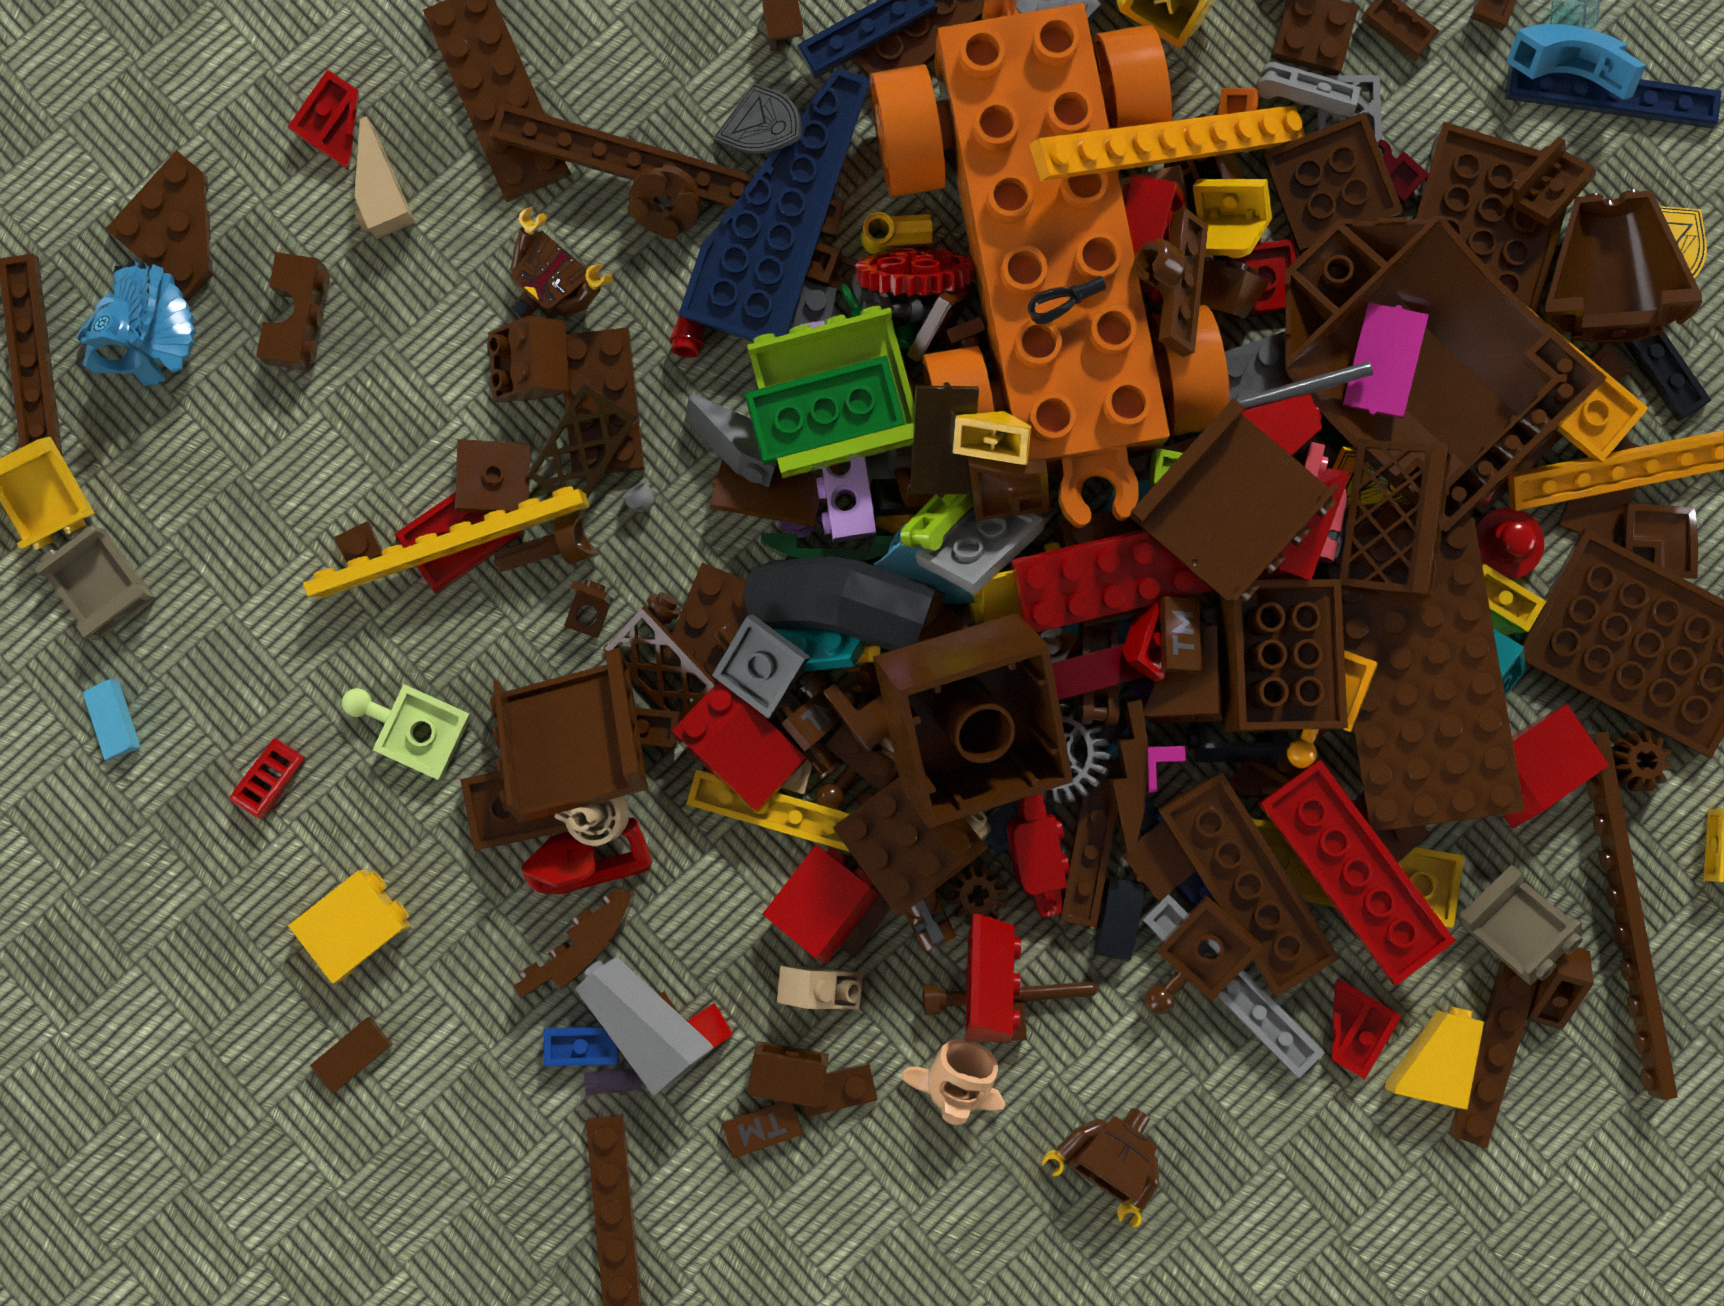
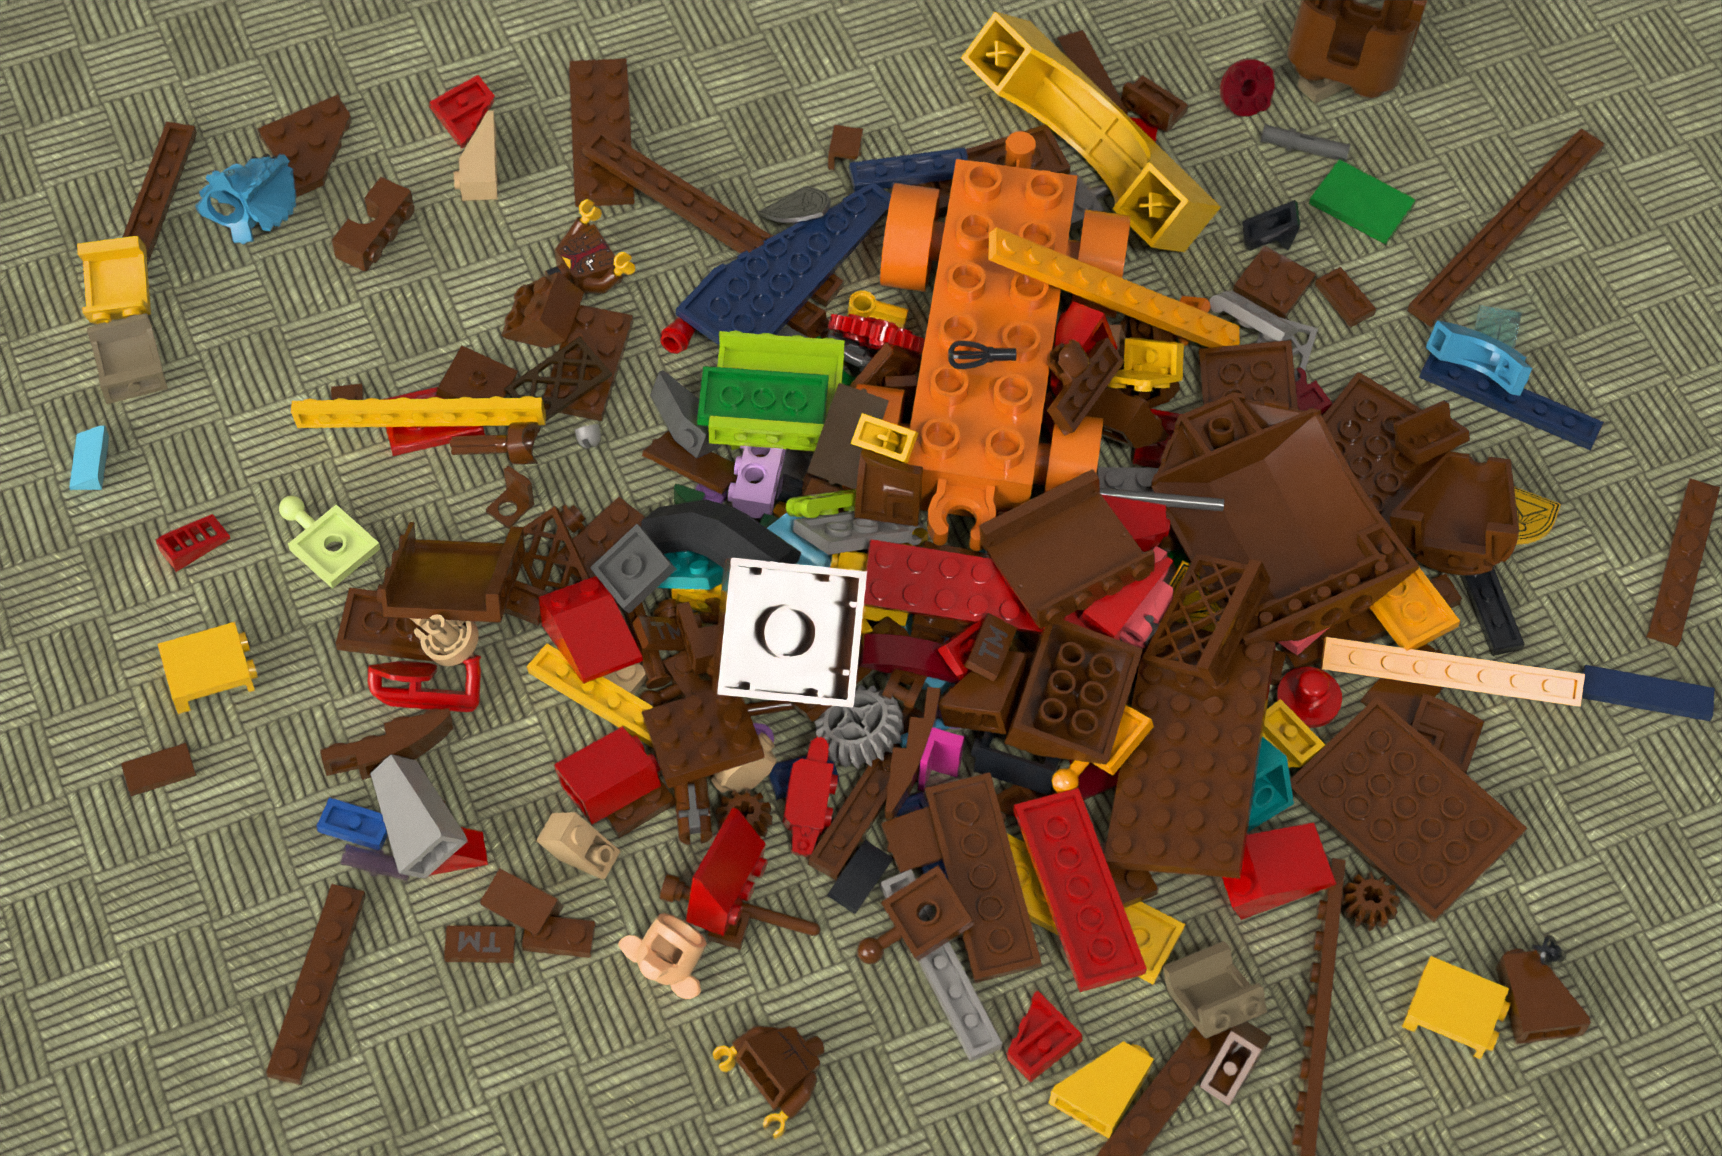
camera: 20 degrees right, 25 degrees down
reddish brown plate [628,165,701,239] -> none
dark pink piece [1342,302,1429,419] -> none

